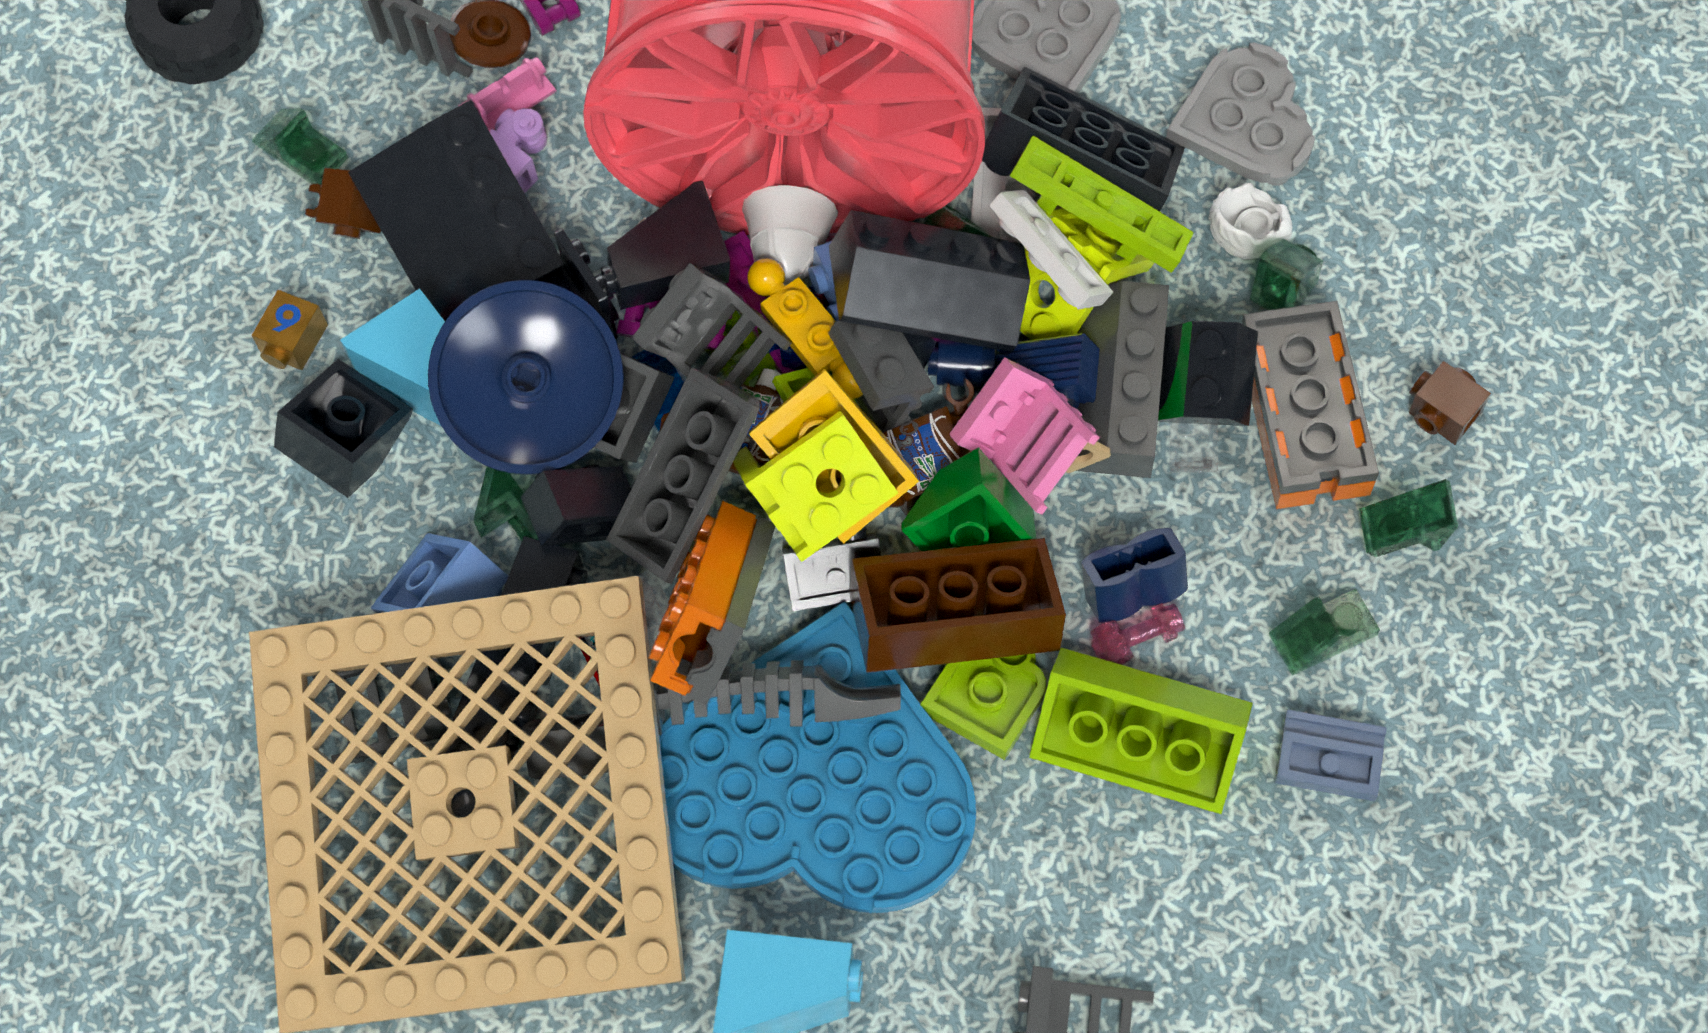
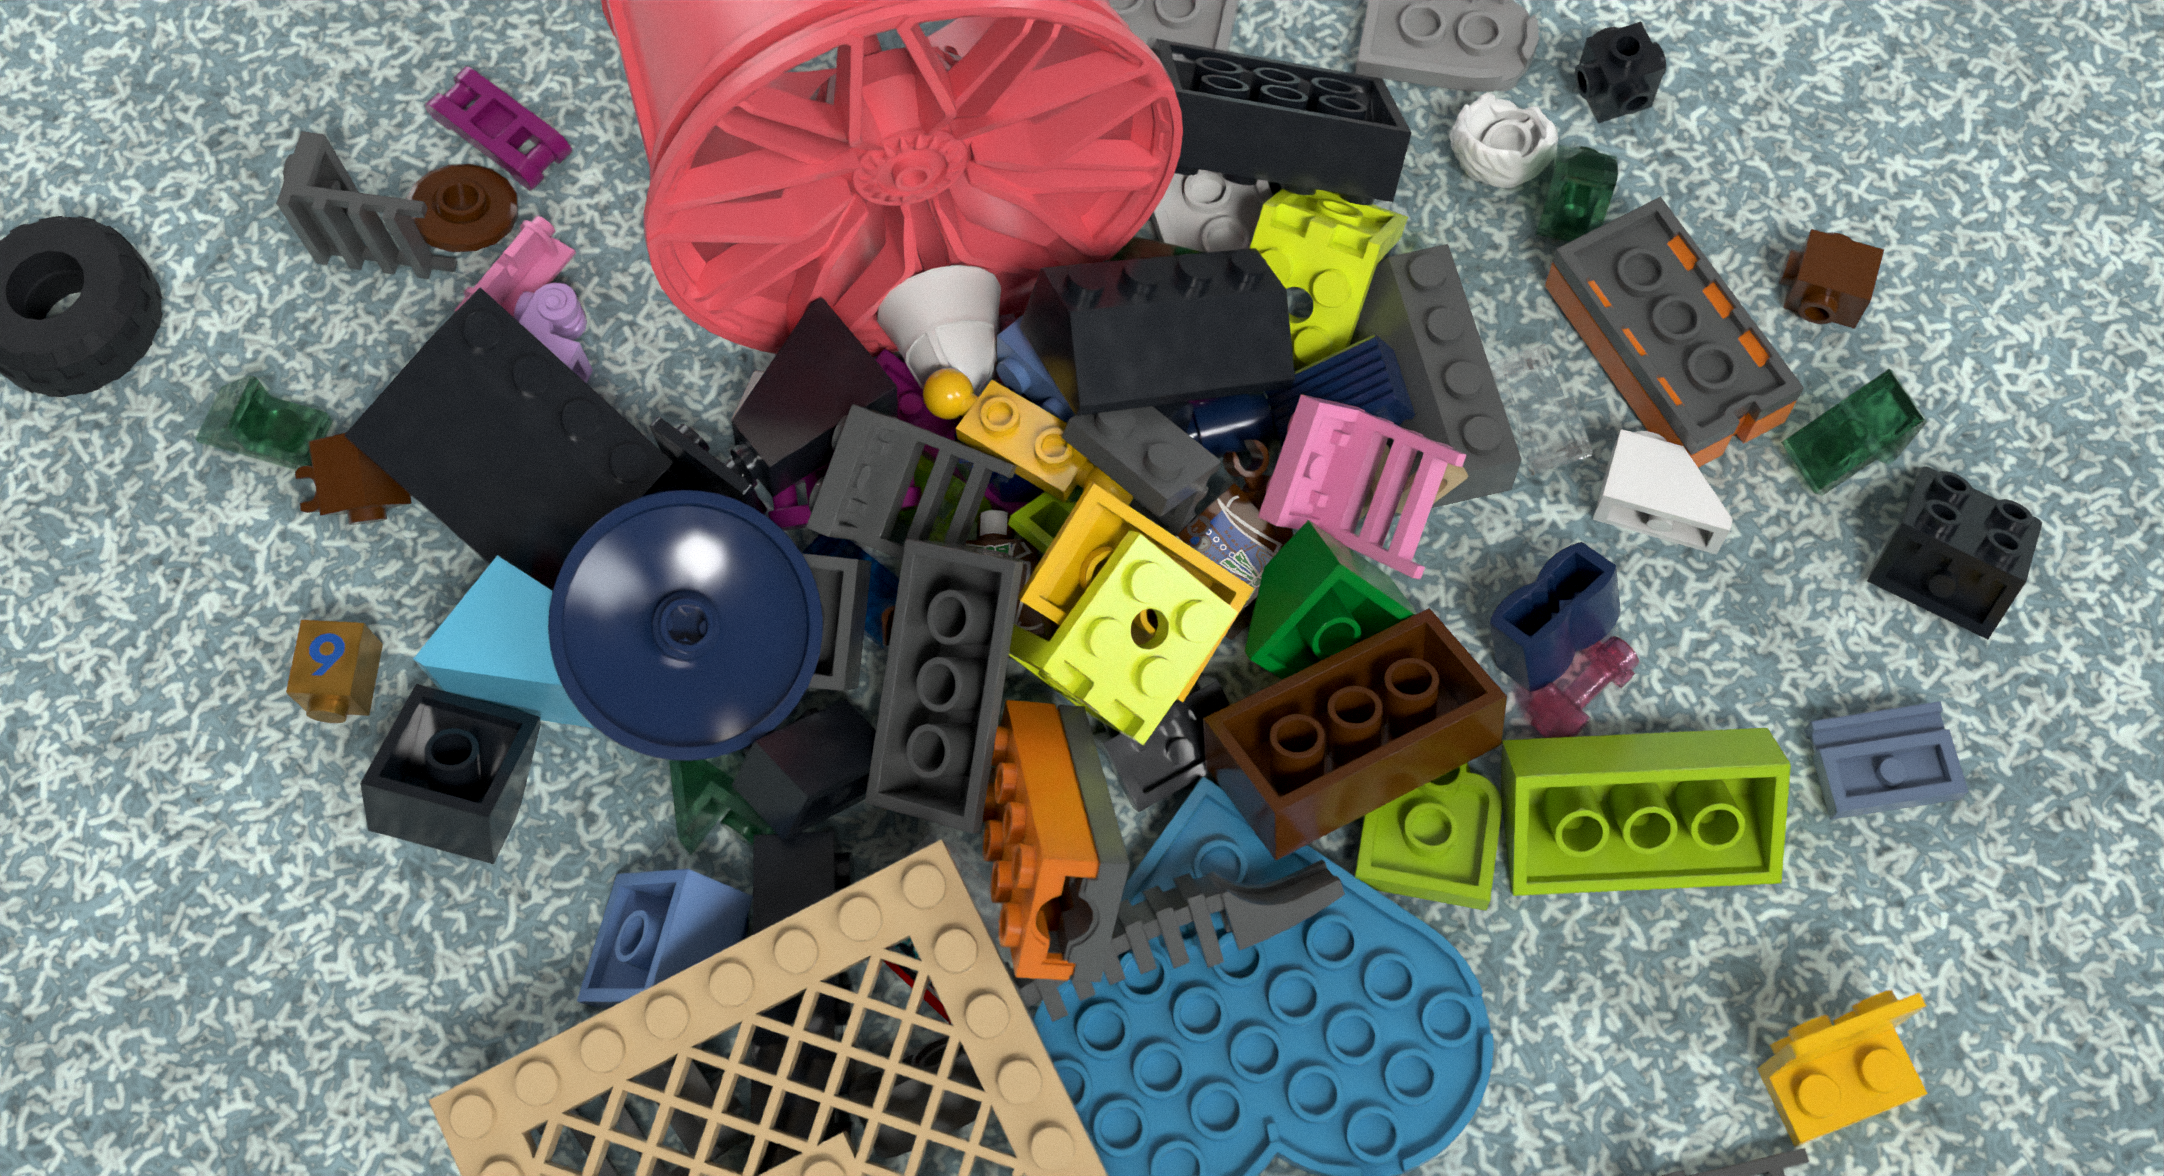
camera: 20 degrees left, 0 degrees up
white plate [989,190,1113,310] -> none
lime hinge [1010,136,1194,273] -> none
black slope [1158,321,1258,426] -> none
clear green slope [1268,589,1380,676] -> none
none -> black brick [1575,22,1666,123]
none -> white slope [1593,429,1733,555]
none -> yellow bracket [1757,989,1928,1147]
none -> black bracket [1867,466,2042,640]

